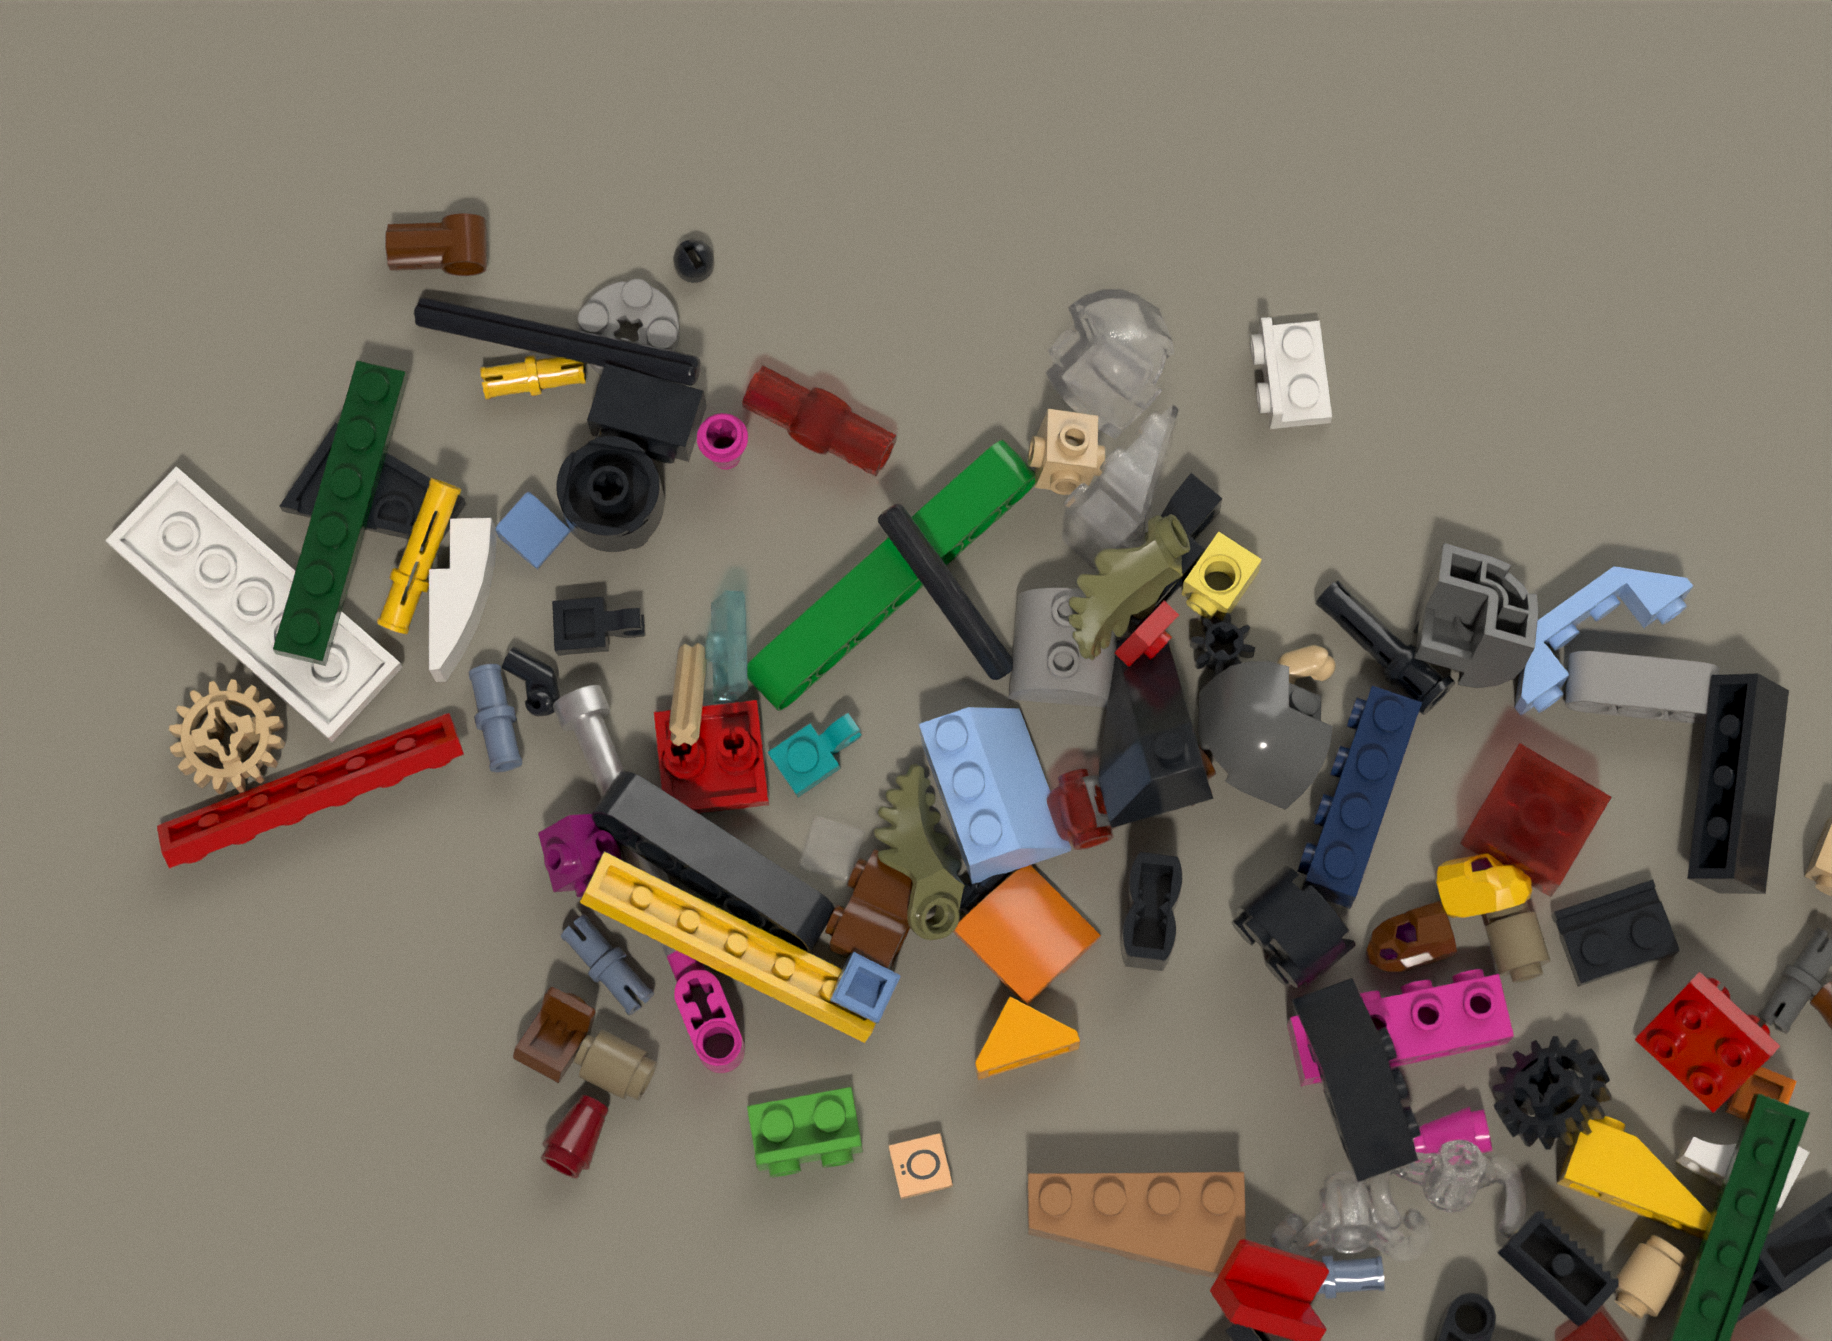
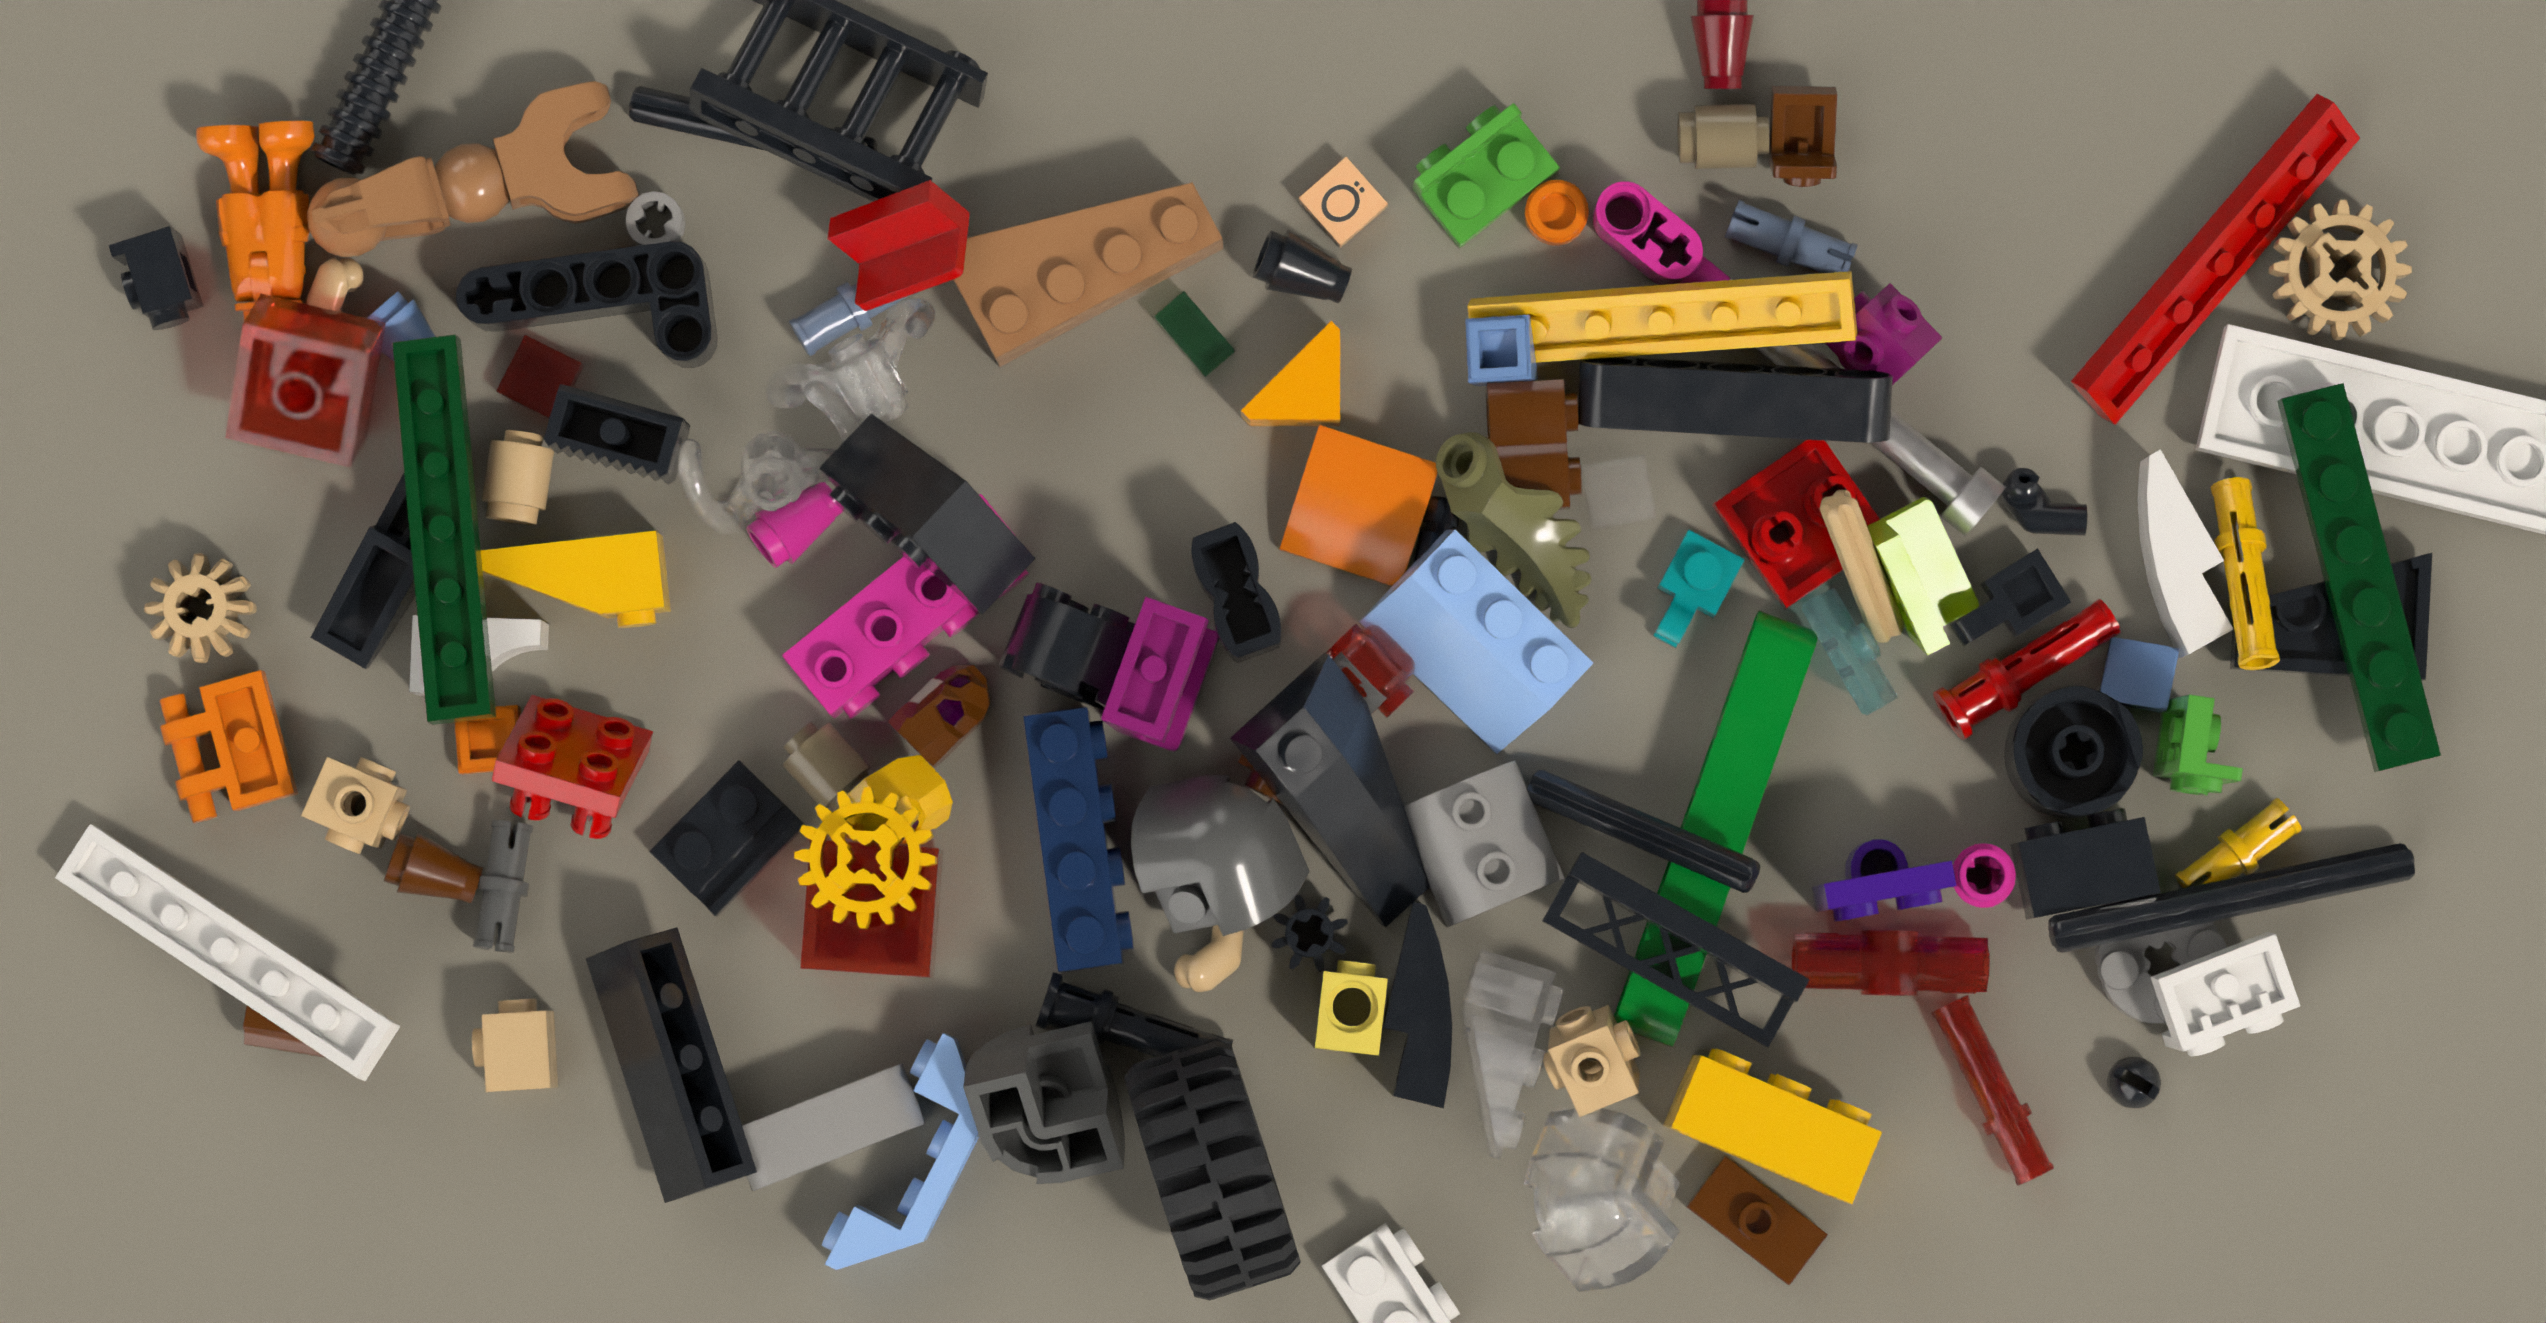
camera: 150 degrees right, 10 degrees up
reddish brown piece [385,213,487,276] -> none
sand blue pin [468,664,523,772] -> none
olive plant [1068,514,1190,660] -> none
red plate [1114,601,1179,667] -> none
black gear [1492,1036,1612,1150] -> none
none -> yellow gear [794,787,937,929]
none -> magenta panel [1101,596,1219,752]
none -> black tyre [1124,1038,1301,1301]
none -> clear green piece [1152,291,1235,377]
none -> black cone [1253,230,1352,303]
none -> orange tile [1524,180,1589,246]
none -> black fence [1542,852,1810,1048]
none -> yellow brick [1663,1048,1882,1204]
none -> reddish brown plate [1685,1156,1828,1286]
none -> dark purple plate [1812,839,1957,922]
none -> panel [1867,497,1979,655]
none -> clear red pin [1931,995,2054,1186]
none -> red pin [1933,598,2121,740]
none -> white bracket [2150,932,2300,1056]
none -> bright green bracket [2153,694,2243,796]

